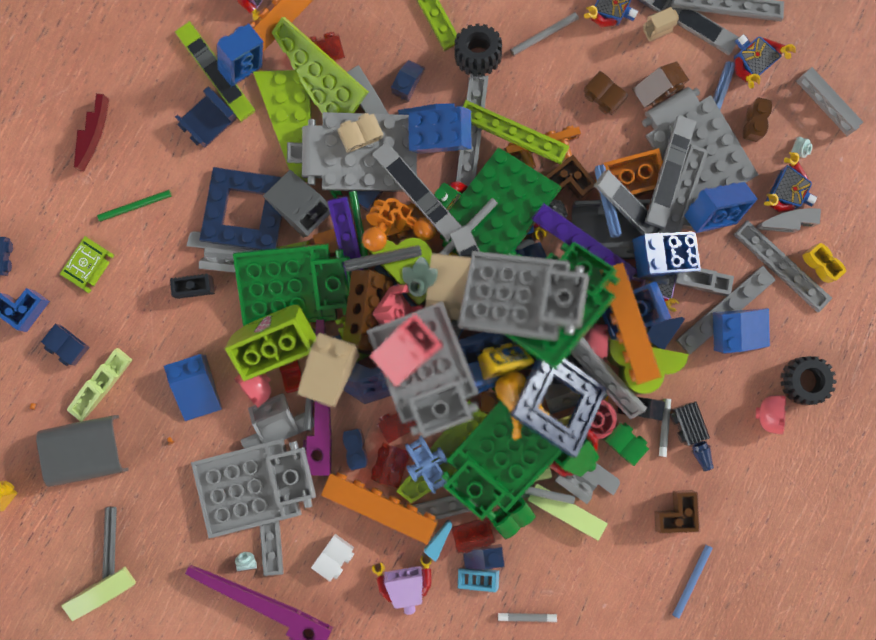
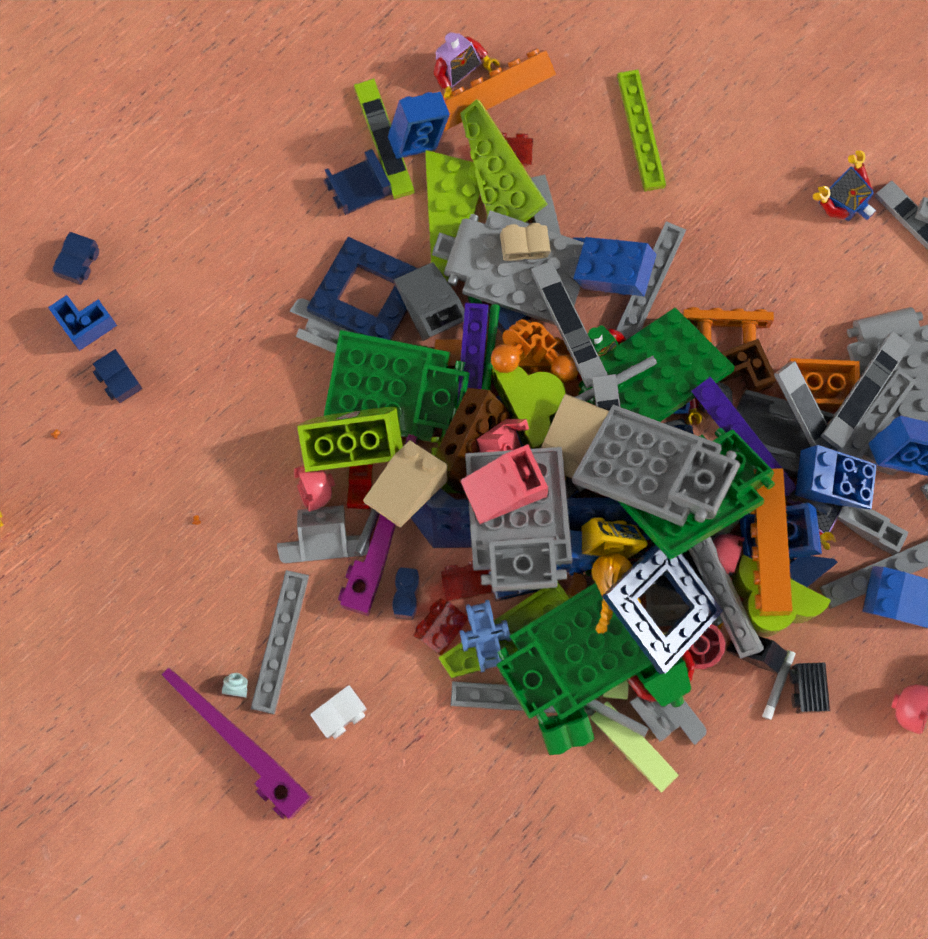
camera: 15 degrees right, 10 degrees down
dark grey piece [36,415,129,487] -> none
lime piece [60,236,115,293] -> none
yellowish green slope [61,567,136,621] -> none
yellowish green slope [67,348,132,422] -> none
dark red slope [74,93,109,172] -> none
green bar [97,190,172,222] -> none
dark grey axle [102,506,117,579] -> none
blue slope [164,354,222,421] -> none
black brick [170,273,215,299] -> none
light grey plate [191,439,316,539] -> none
orange brick [321,471,439,545] -> none
dark grey axle [344,245,422,271] -> none
lavender torso [372,556,432,615] -> none
dark blue slope [391,60,425,102] -> none
sand green plate [402,257,438,297] -> none
medium azure slope [424,520,452,562] -> none
clear red bracket [451,517,496,553] -> none
black tyre [454,23,502,77] -> none
medium azure slope [458,568,499,592] -> none
lime tile [462,100,569,165] -> none
dark blue slope [463,544,505,569] -> none
light grey bar [498,613,557,622] -> none
light grey bar [511,12,579,56] -> none
reddish brown brick [584,71,628,115] -> none
medium blue axle [594,165,621,238] -> none
green brick [603,422,649,466] -> none
brick [633,61,689,108] -> none
tan brick [643,7,679,42] -> none
reddish brown brick [654,490,700,533] -> none
medium blue bar [672,545,713,618] -> none
dark blue cone [692,441,714,471] -> none

